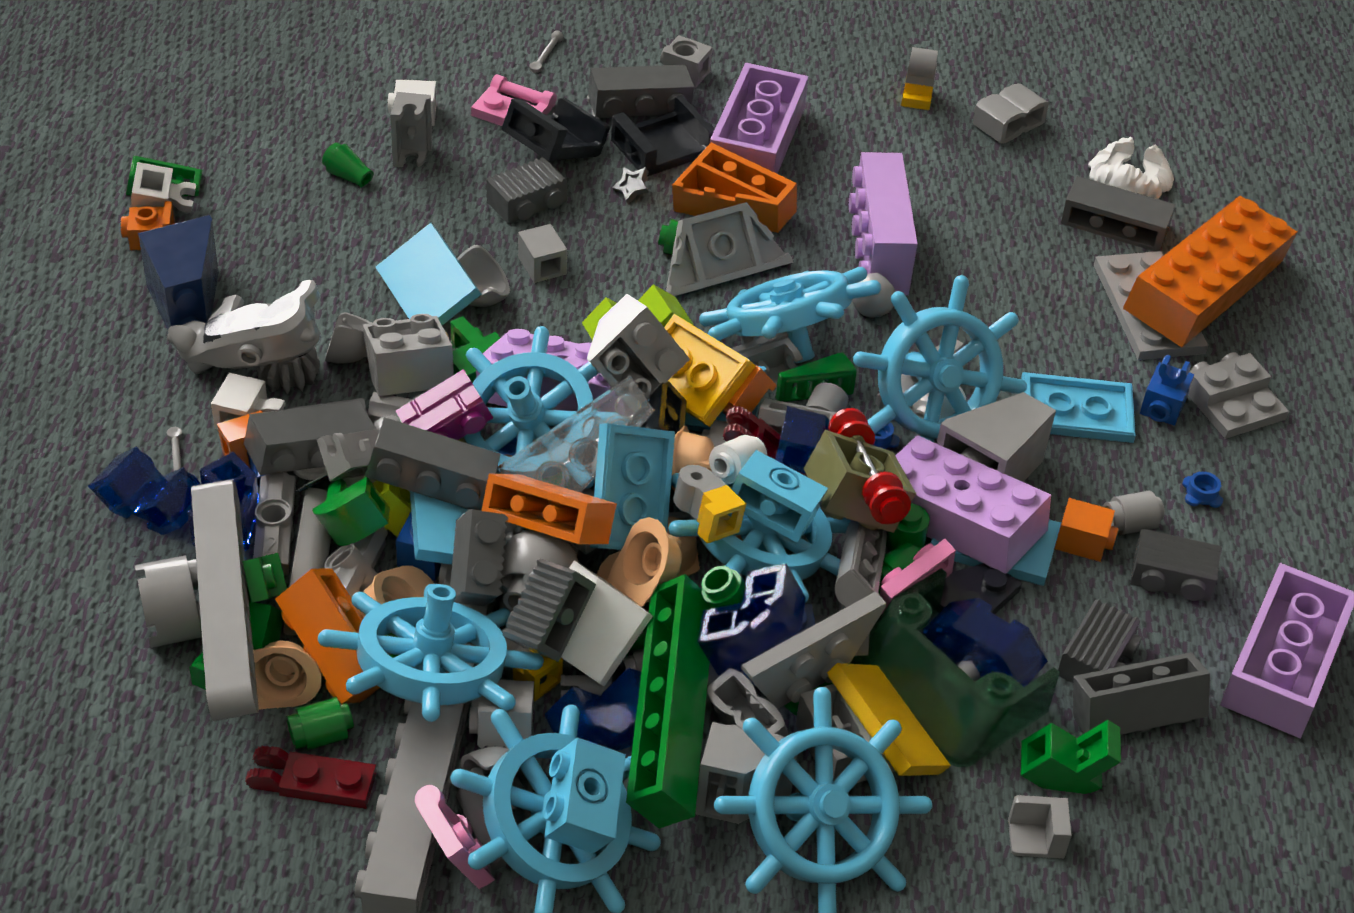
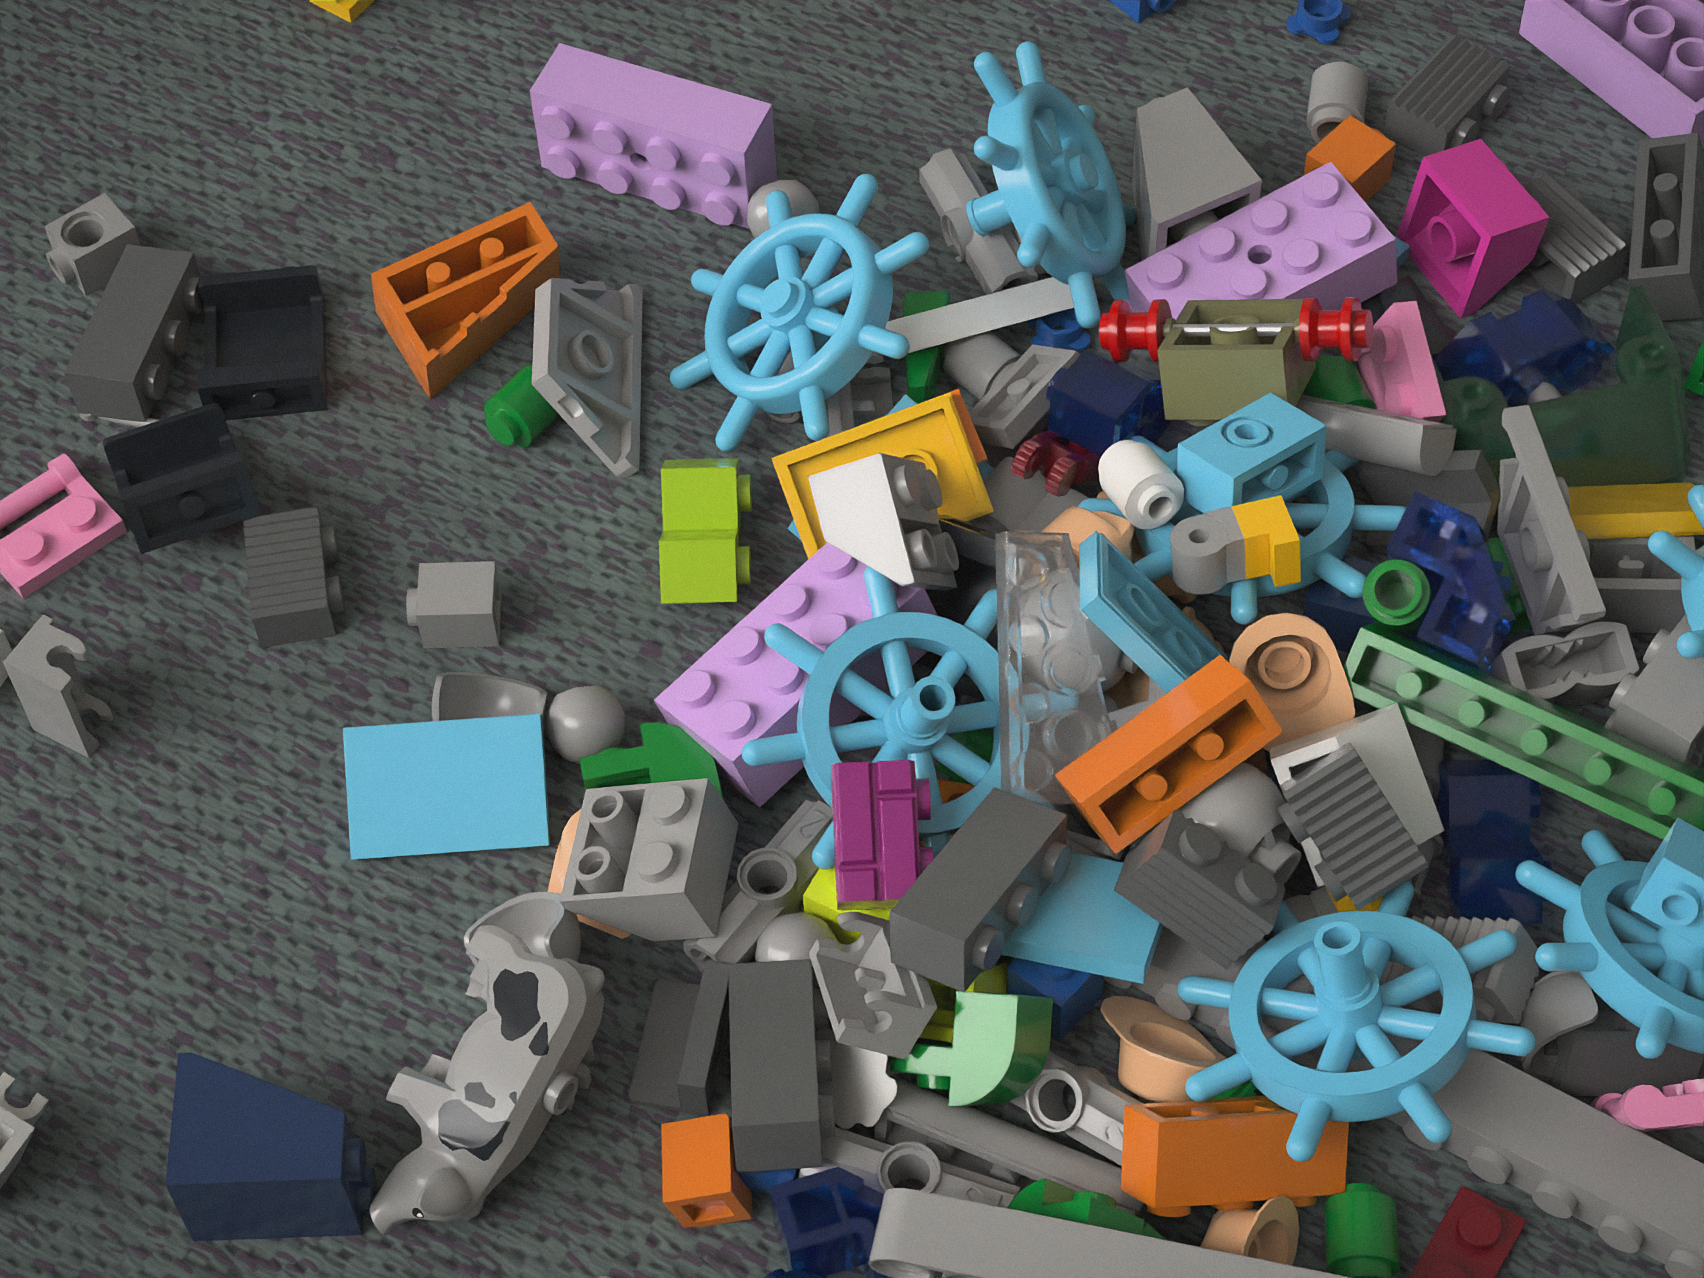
camera: 60 degrees left, 10 degrees up
orange brick [121,201,175,250] -> none
white brick [211,373,285,429] -> none
green cone [322,142,374,188] -> none
piece [612,167,650,203] -> none
lavender brick [710,63,809,174] -> none
medium azure tile [1021,372,1136,443] -> none
none -> light grey piece [545,685,626,764]
none -> white sticker [885,277,1074,353]
none -> dark pink slope [1396,139,1550,319]

